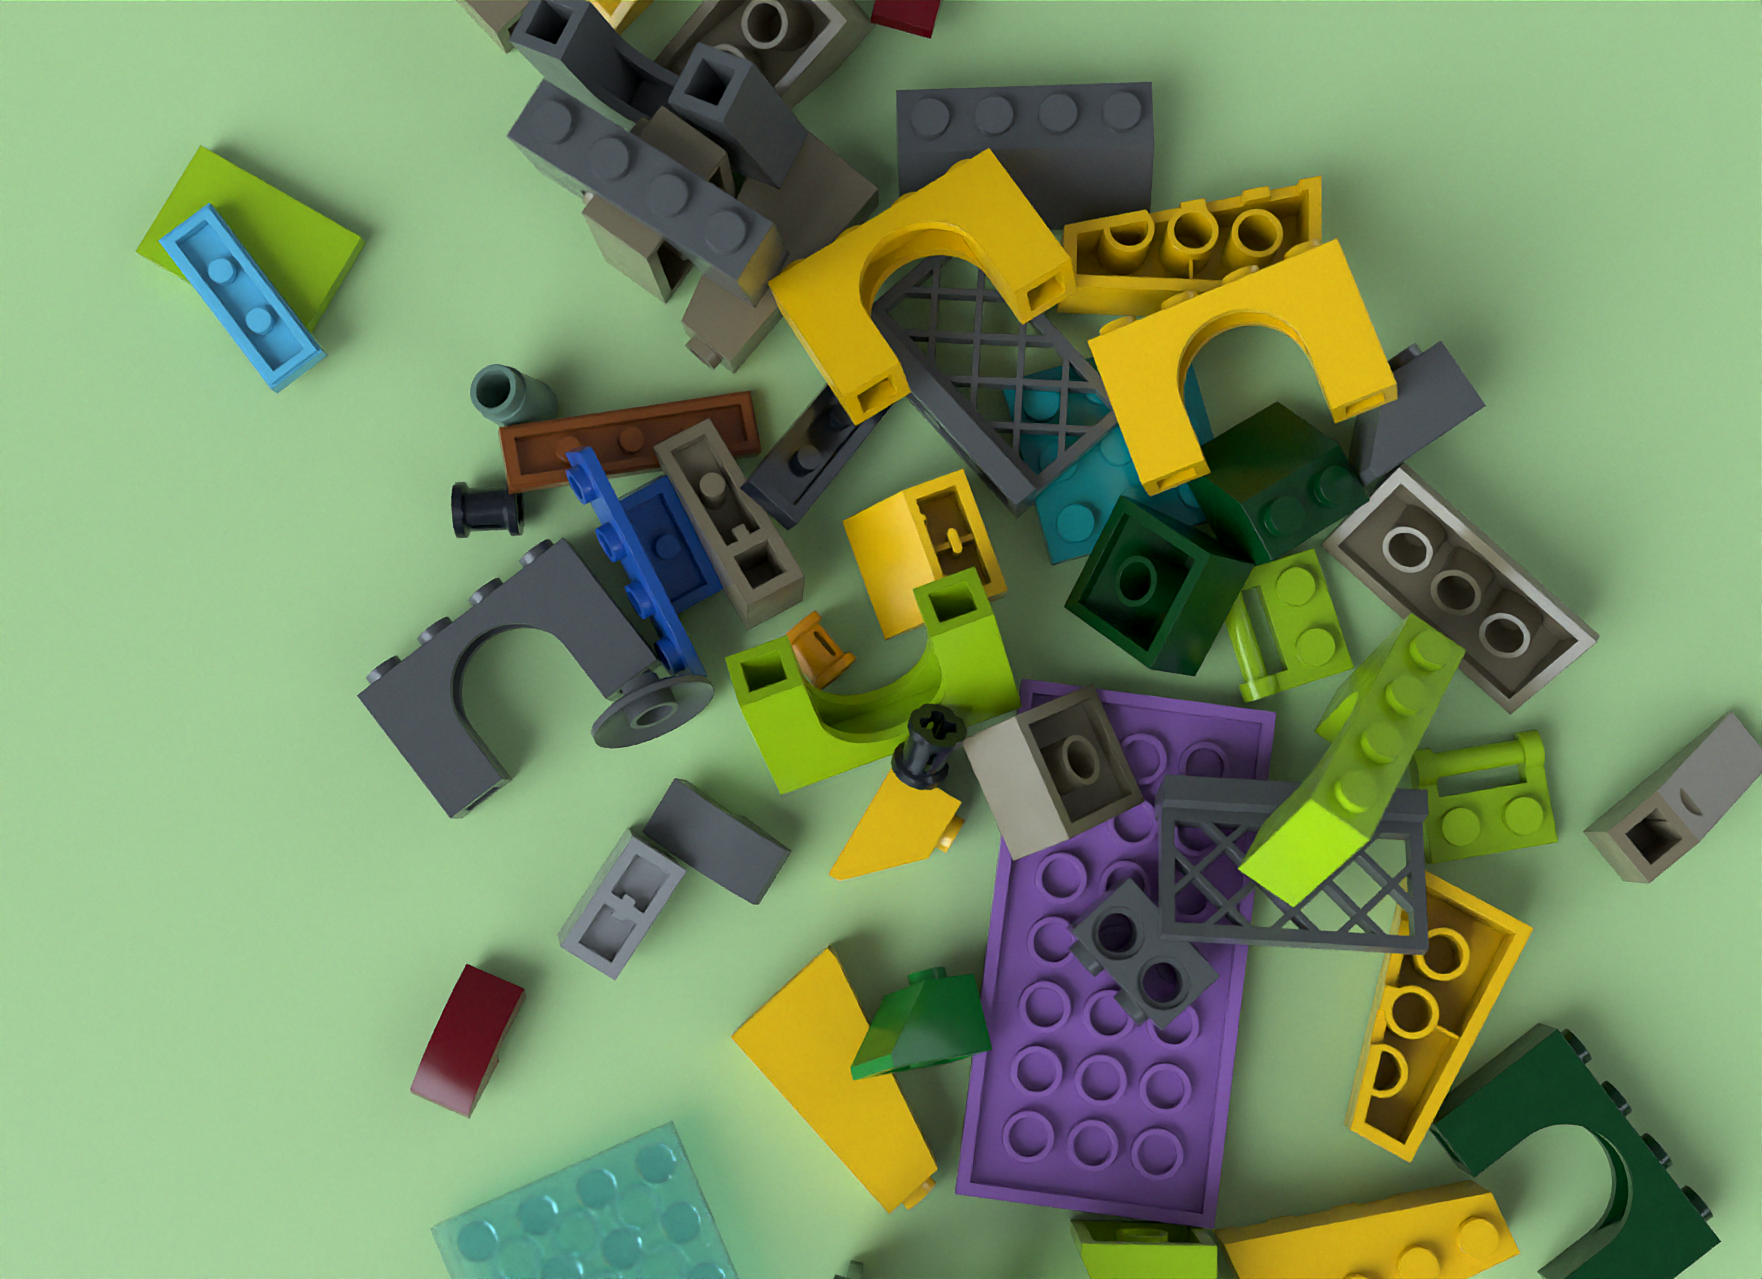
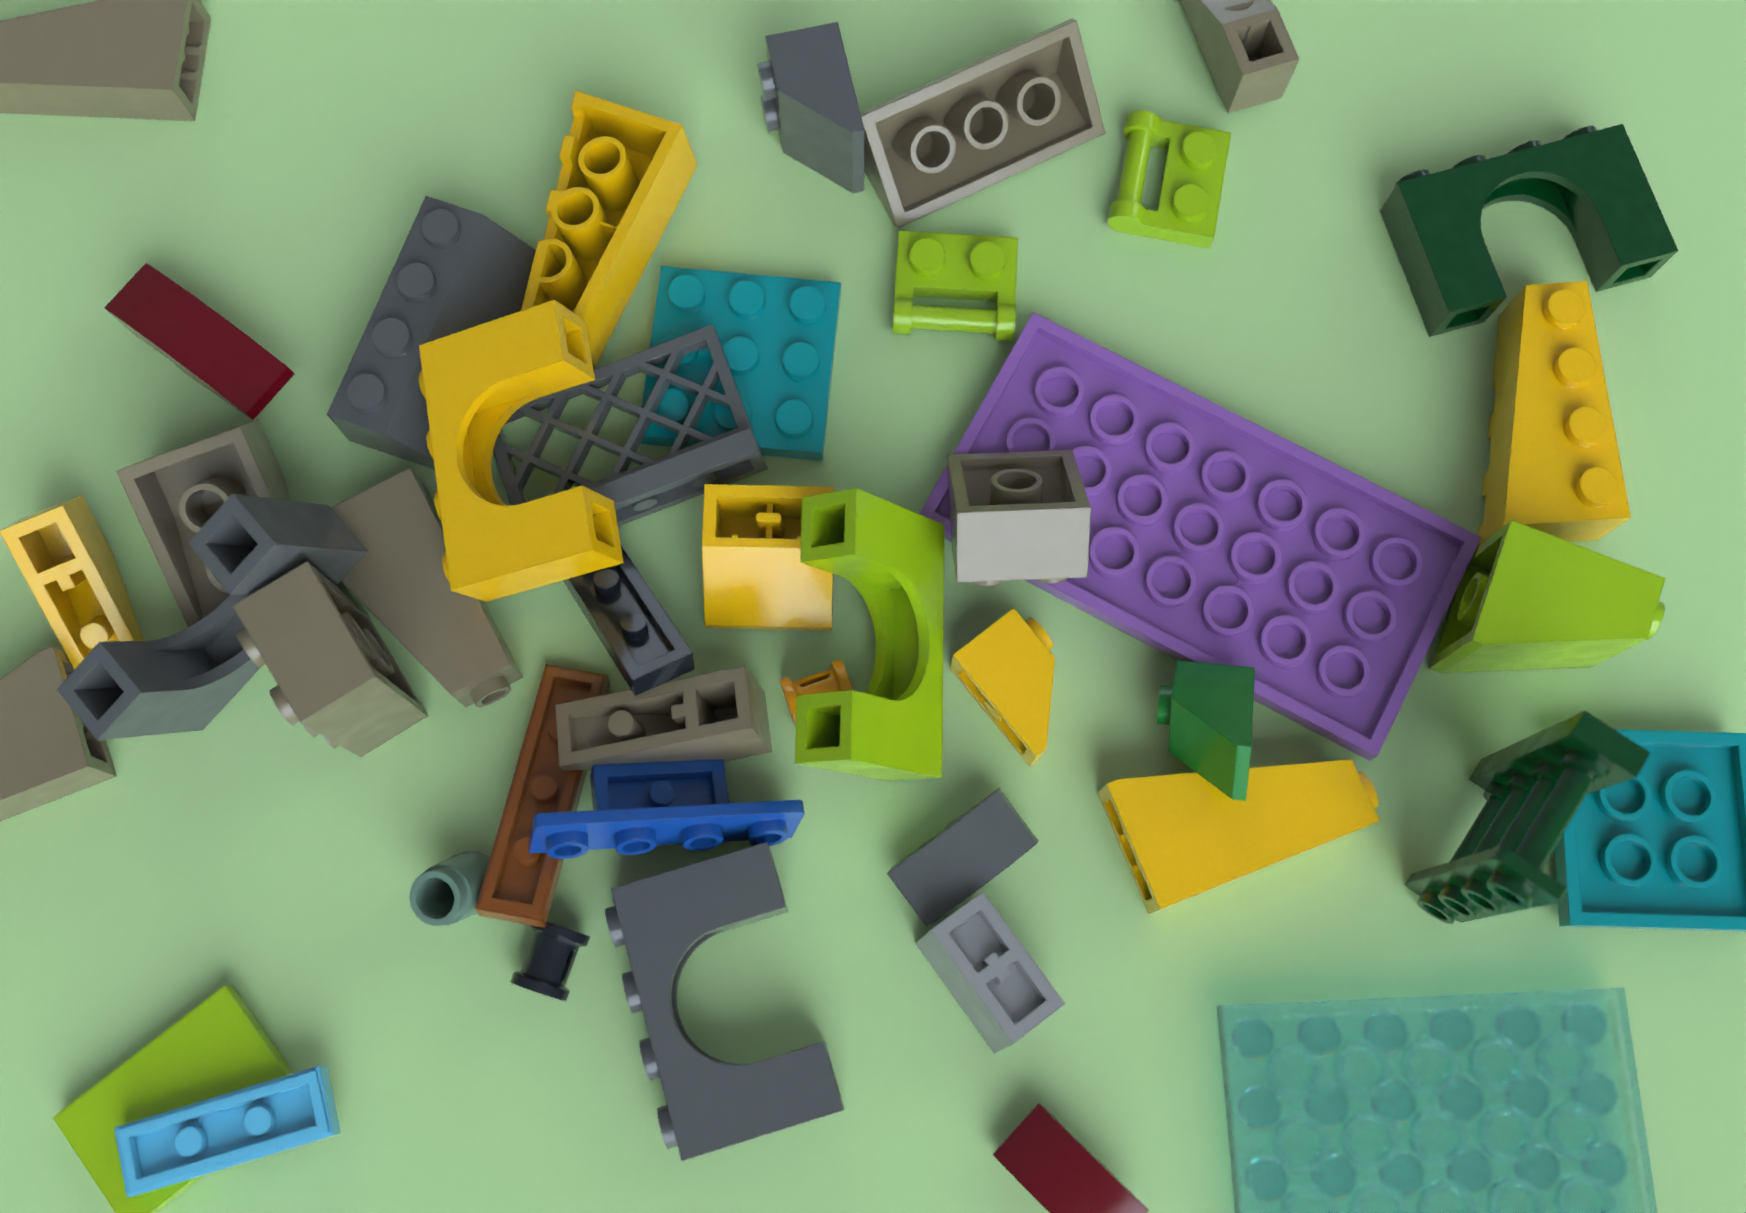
camera: 70 degrees left, 10 degrees down
dark grey arch [507,78,790,309] -> none
dark grey dish [591,672,714,749] -> none
black bush [891,703,967,790] -> none
dark green slope [1064,495,1255,677] -> none
dark grey brick [1066,876,1220,1030] -> none
yellow arch [1087,238,1398,497] -> none
dark grey fence [1155,774,1429,955] -> none
dark green slope [1186,401,1370,567] -> none
lime arch [1238,613,1466,908] -> none
yellow wedge [1343,870,1534,1163] -> none

